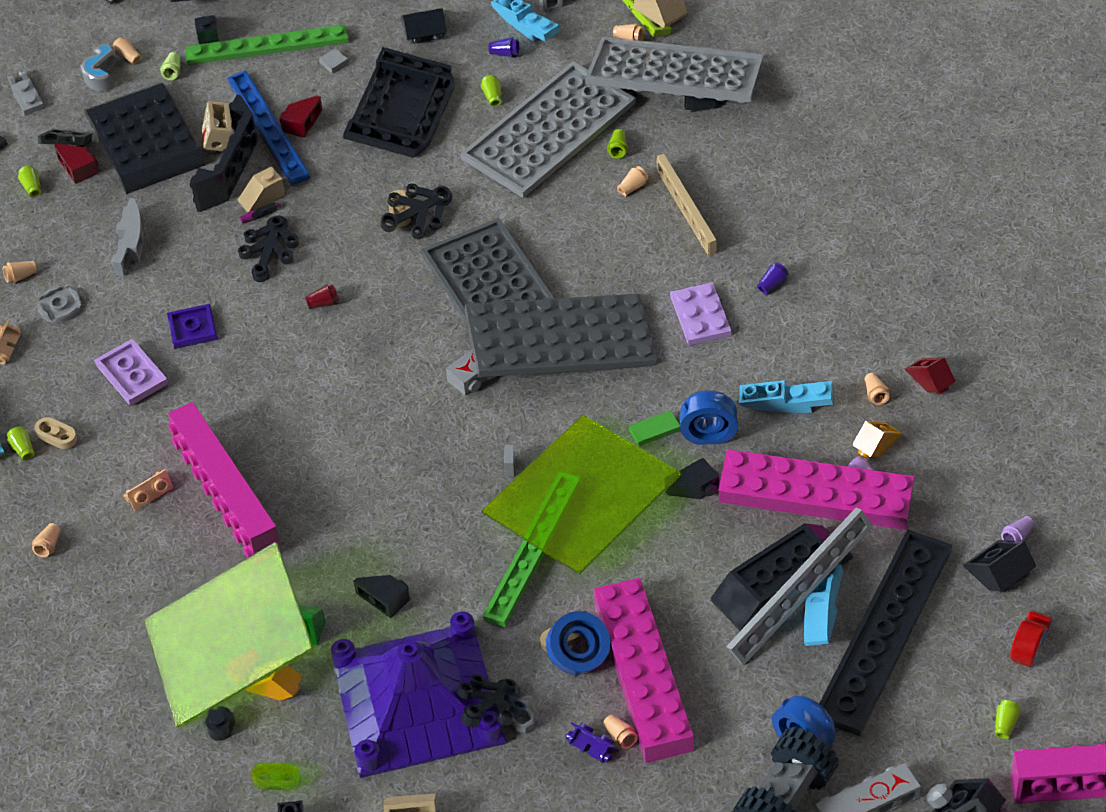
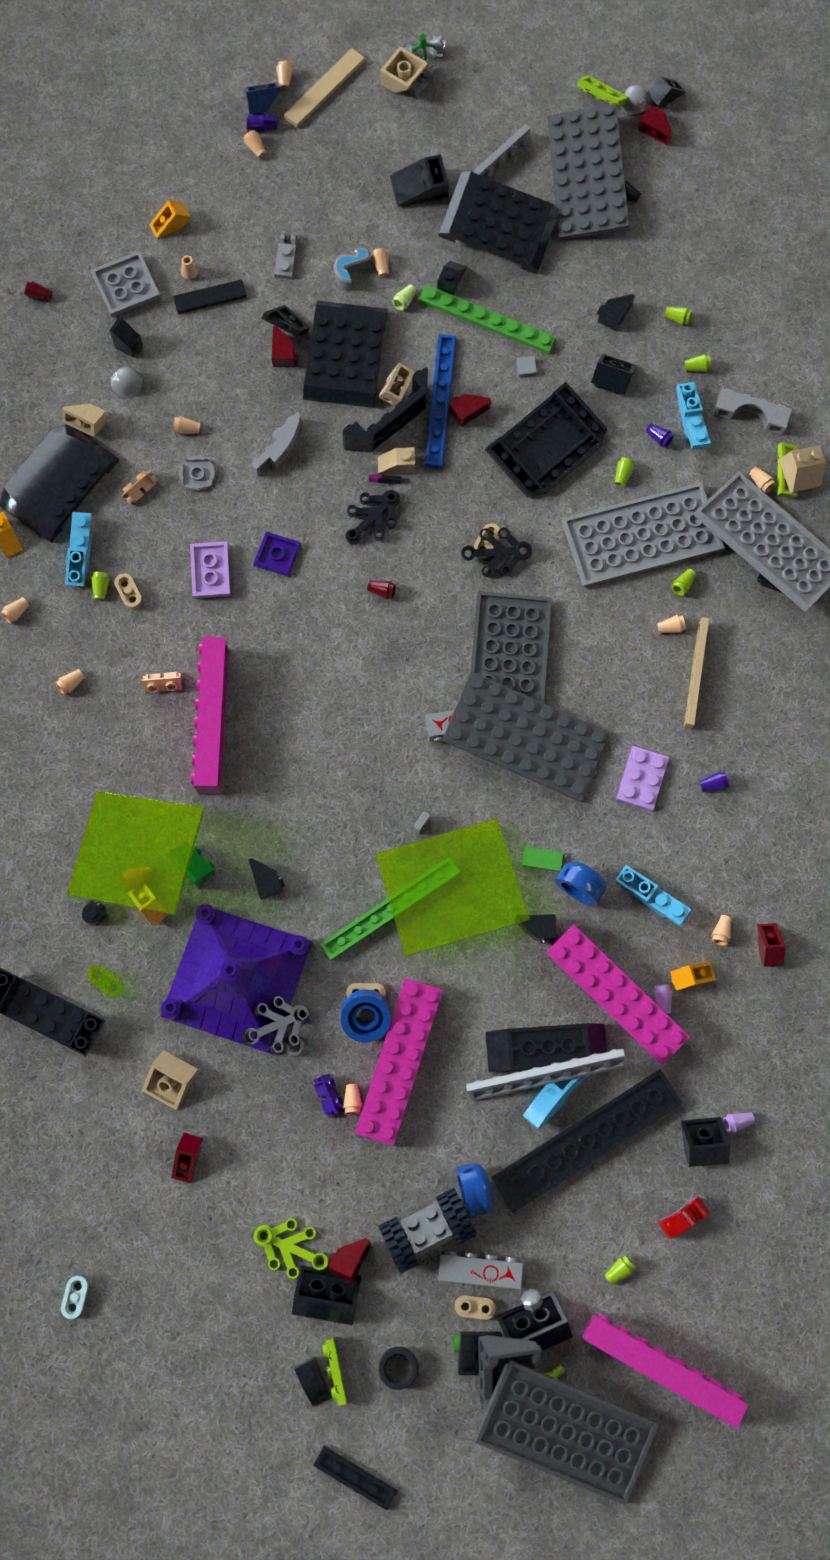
camera: 25 degrees right, 25 degrees up
lime cone [18,166,41,197] -> none

